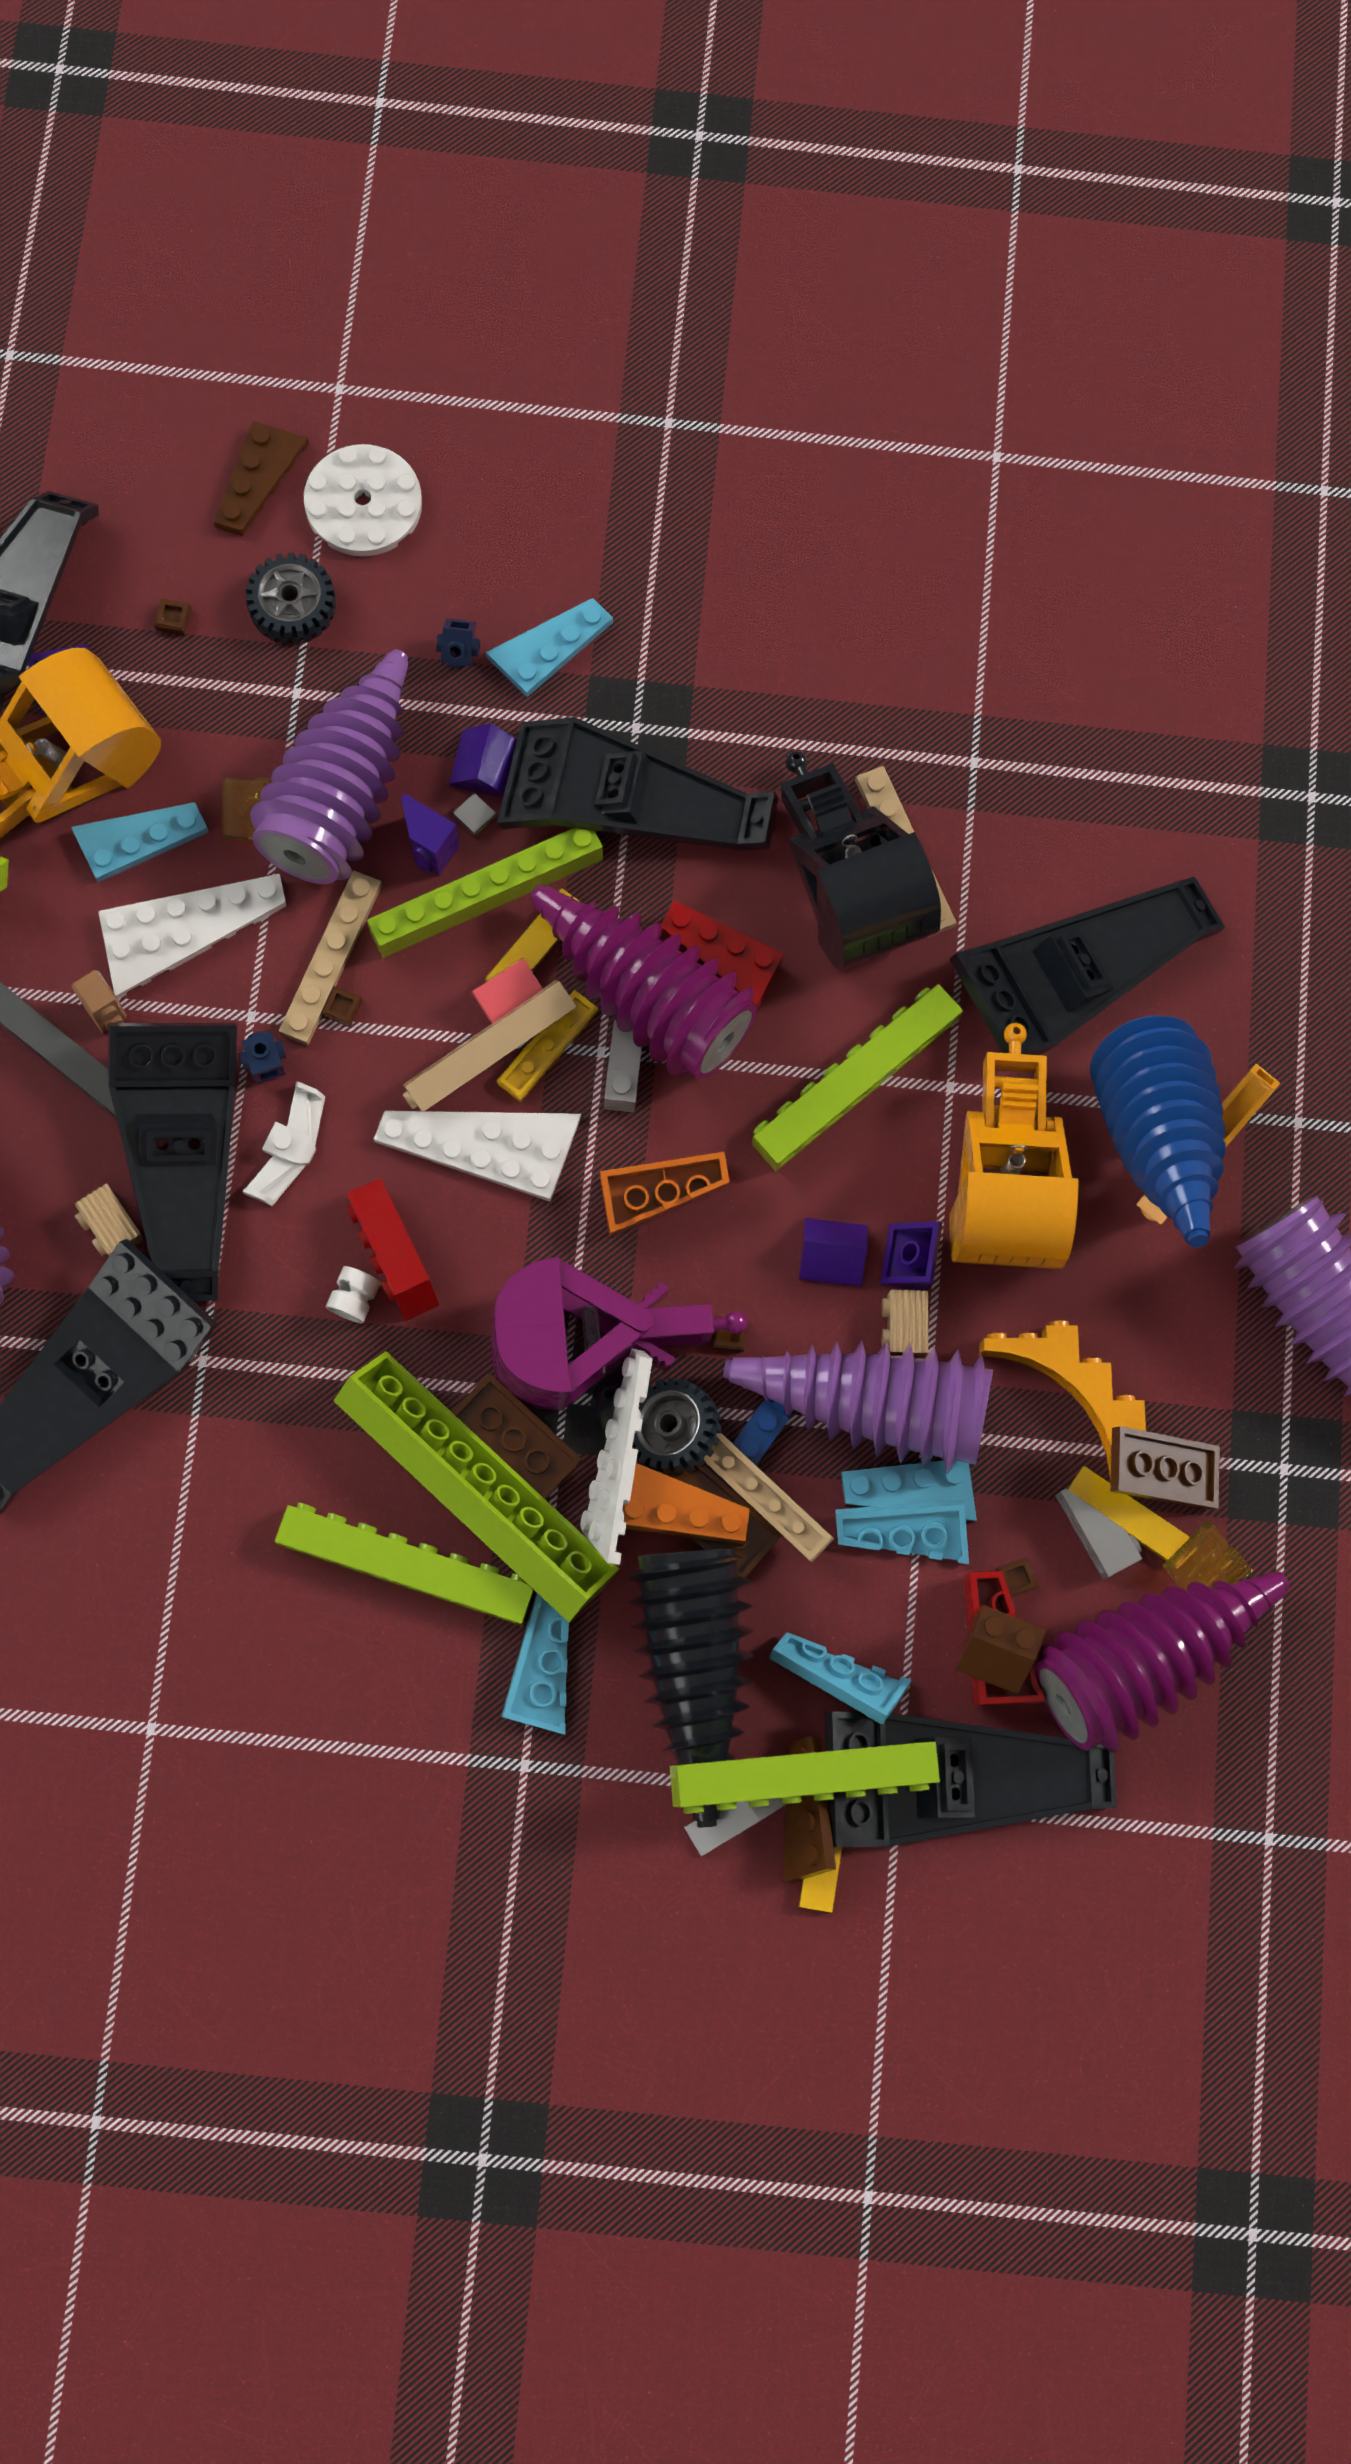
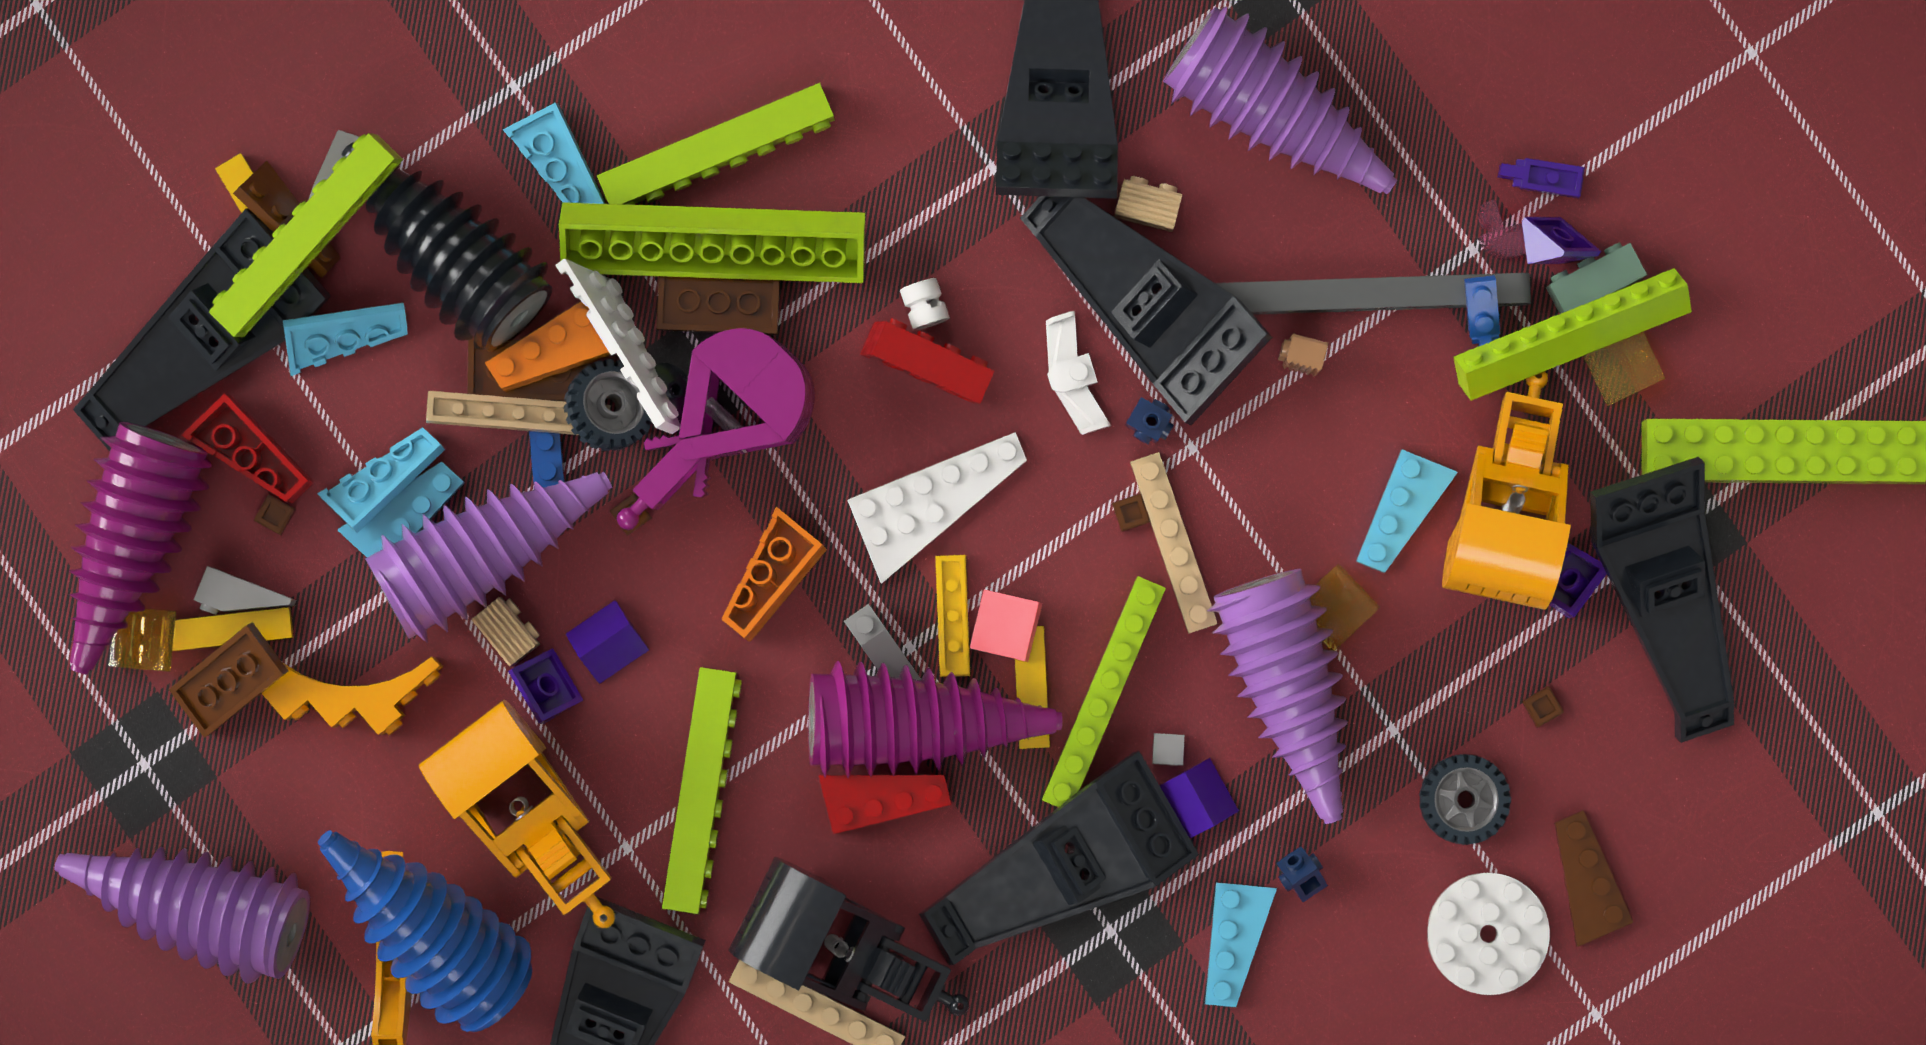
camera: 150 degrees right, 10 degrees up
white wing [98,874,287,1000] -> none
dark purple slope [401,793,459,876] -> none
tan brick [402,980,576,1112] -> none
reddish brown slope [955,1605,1046,1694] -> none

